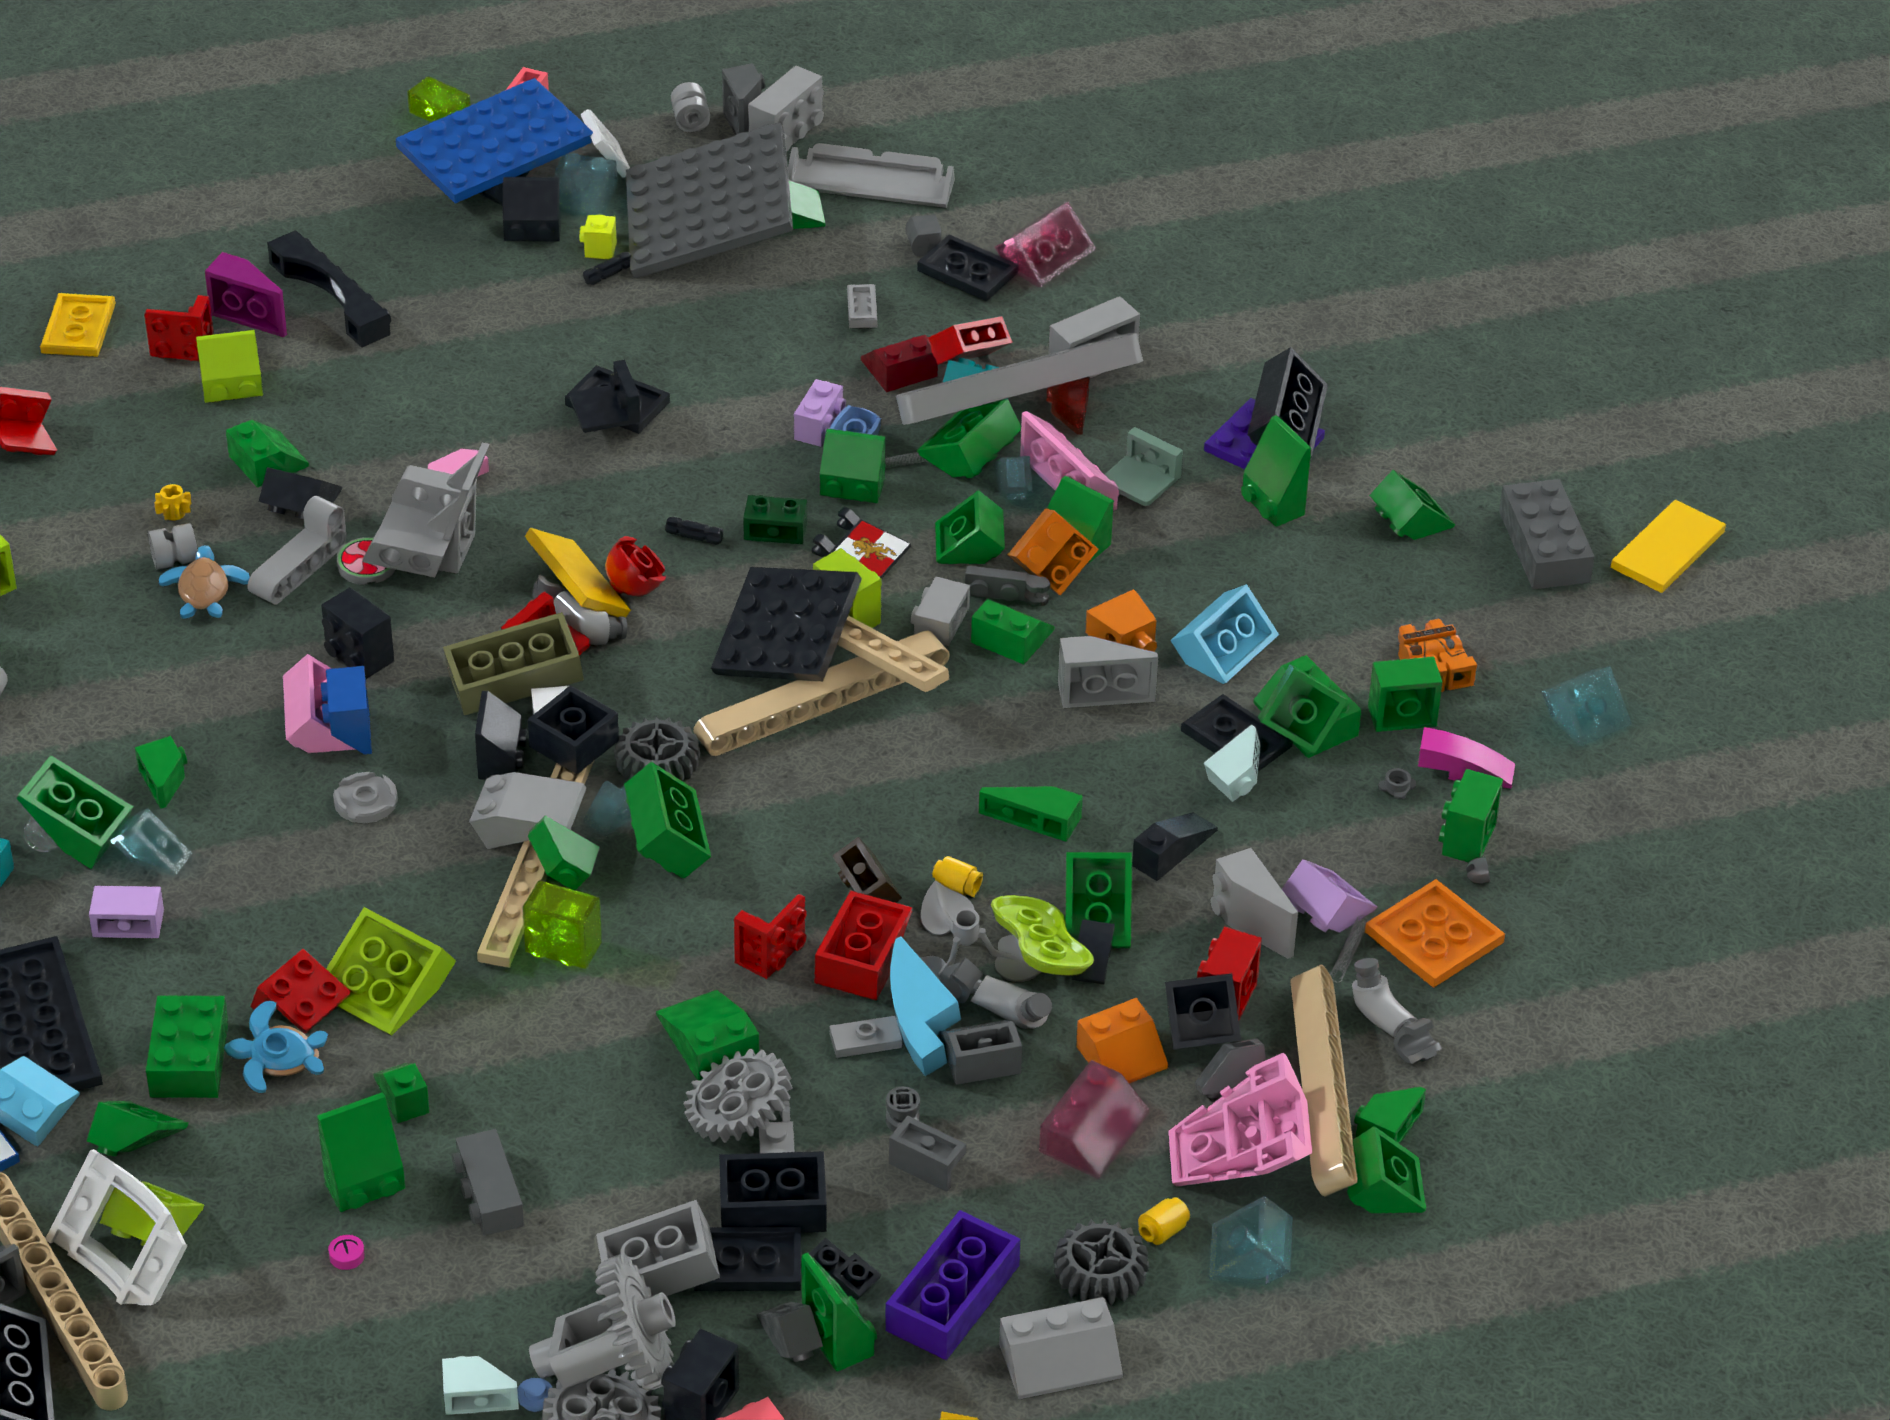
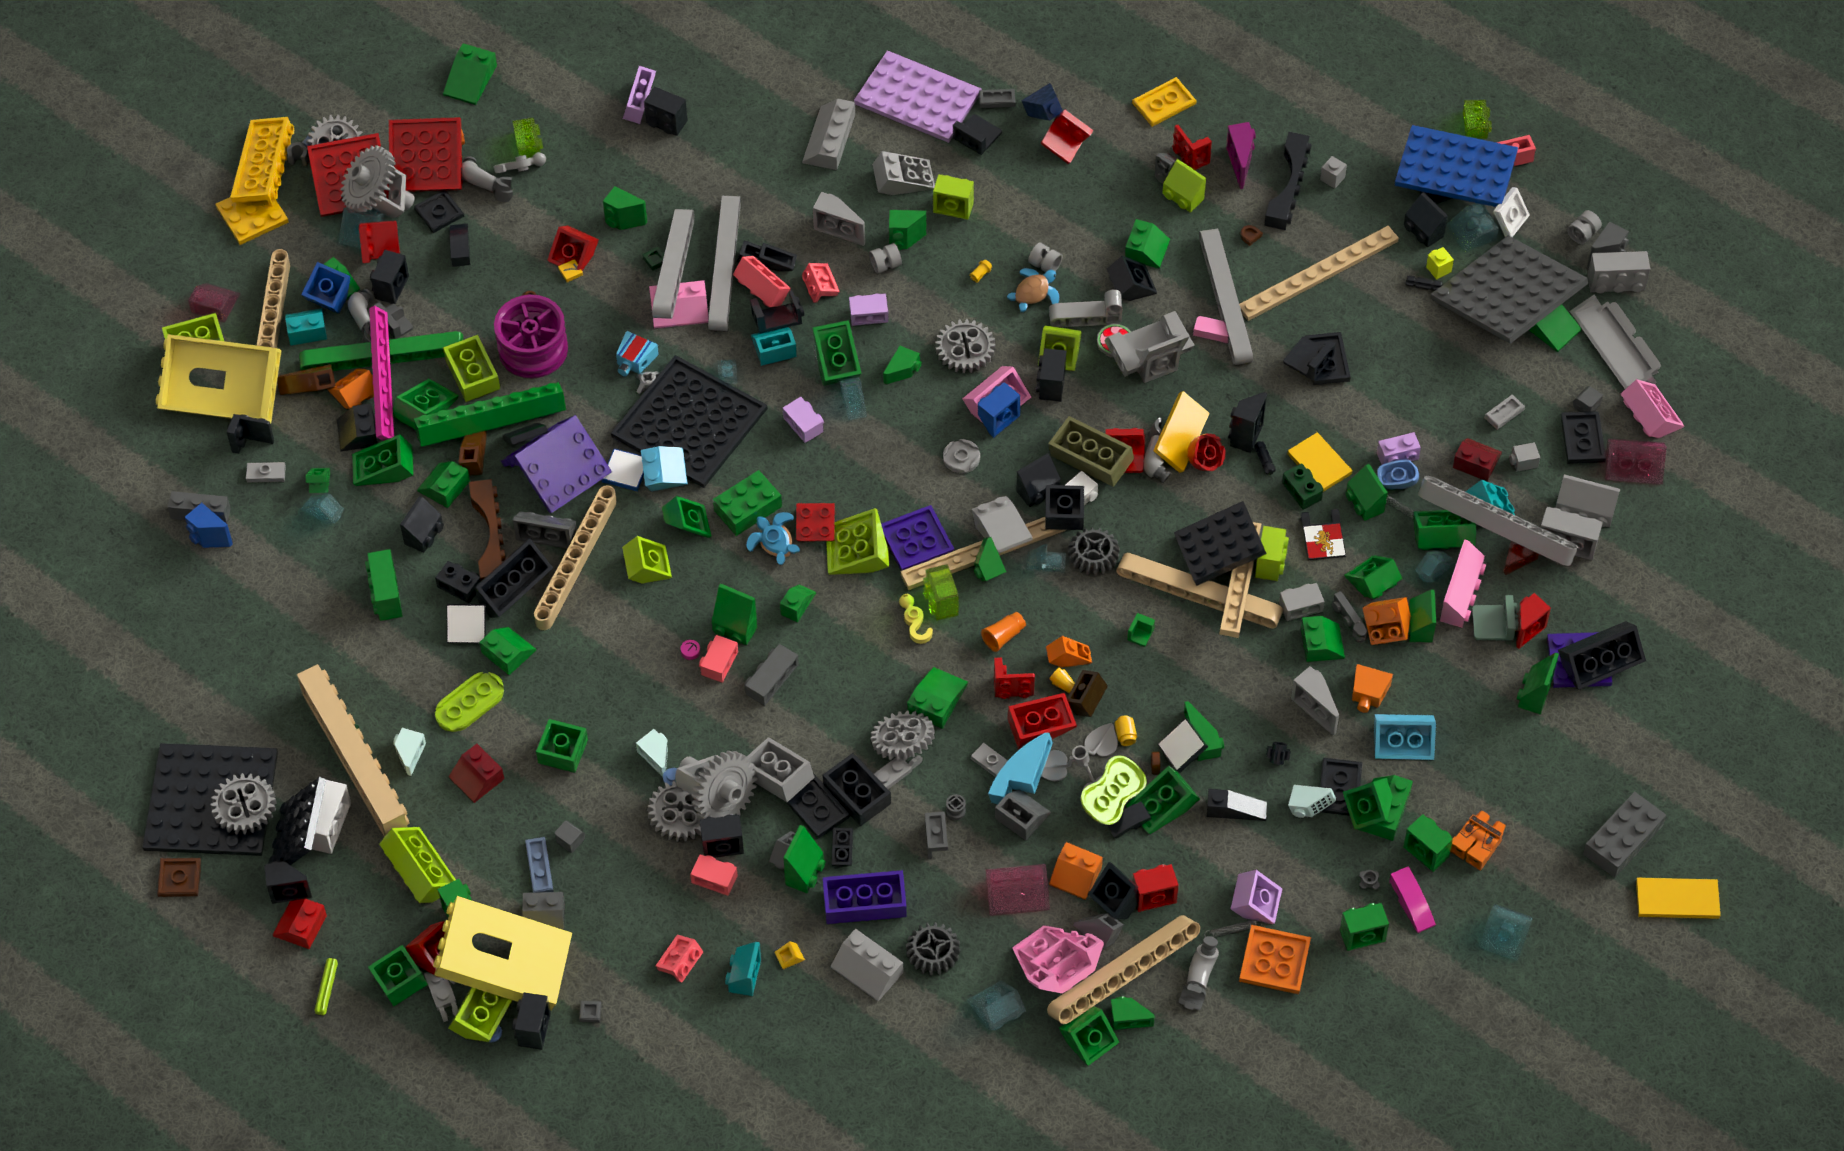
camera: 55 degrees right, 15 degrees up
white wedge [45,1149,187,1305] -> none
yellow gear [154,484,192,521] -> none
green brick [624,762,711,878] -> none
red brick [928,316,1012,365] -> none
piece [939,958,1052,1029] -> none
yellow brick [1138,1197,1190,1245] -> none
light grey slope [1211,848,1298,959] -> none
green slope [1369,469,1456,540] -> none
dark grey hinge [1466,857,1490,884] -> none
none -> coral brick [699,635,738,683]
none -> lavender brick [849,294,888,326]
none -> dark purple plate [881,505,954,571]
none -> light yellow piece [899,594,933,644]
none -> light grey gear [935,319,995,373]
none -> yellow pin [969,260,992,283]
none -> orange plant [981,612,1026,652]
none -> lime slope [1038,326,1081,371]
none -> orange slope [1046,636,1092,668]
none -> yellow cone [1050,667,1075,694]
none -> green panel [1127,613,1155,647]
none -> reddish brown tile [1151,752,1160,775]
none -> dark grey slope [1155,153,1177,183]
none -> white tile [1157,718,1208,773]
none -> light grey beam [1199,228,1253,365]
none -> black slope [1228,392,1267,453]
none -> tan plate [1239,226,1399,321]
none -> reddish brown tile [1240,225,1263,246]
none -> black gear [1266,742,1291,765]
none -> yellow tile [1287,432,1352,492]
none -> light grey brick [1320,156,1347,189]
none -> light grey brick [1509,442,1540,472]
none -> red slope [1516,593,1551,649]
none -> light grey slope [1555,474,1620,527]
none -> bright pink slope [1621,379,1684,438]

